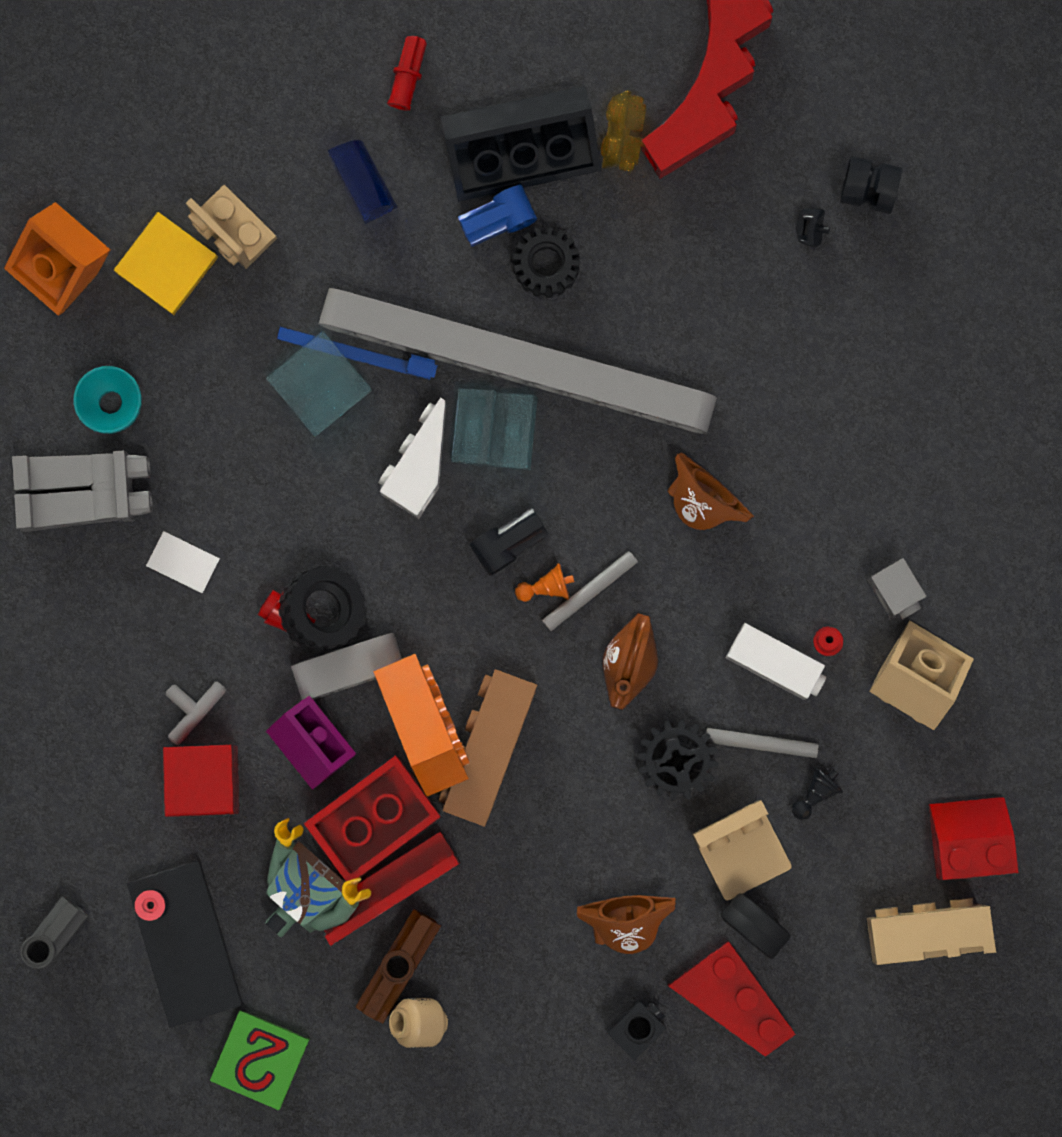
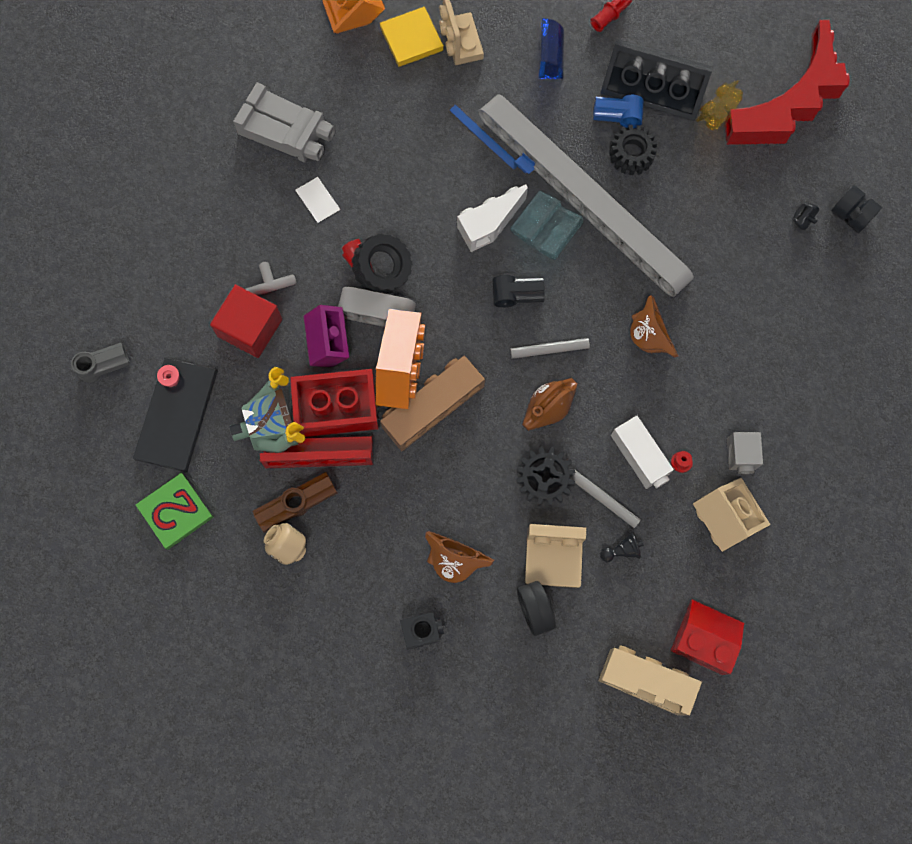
camera: 25 degrees right, 10 degrees down
teal piece [73,366,142,434] -> none
clear light blue slope [266,330,372,437] -> none
orange piece [515,563,575,602] -> none
red wing [667,941,796,1057] -> none

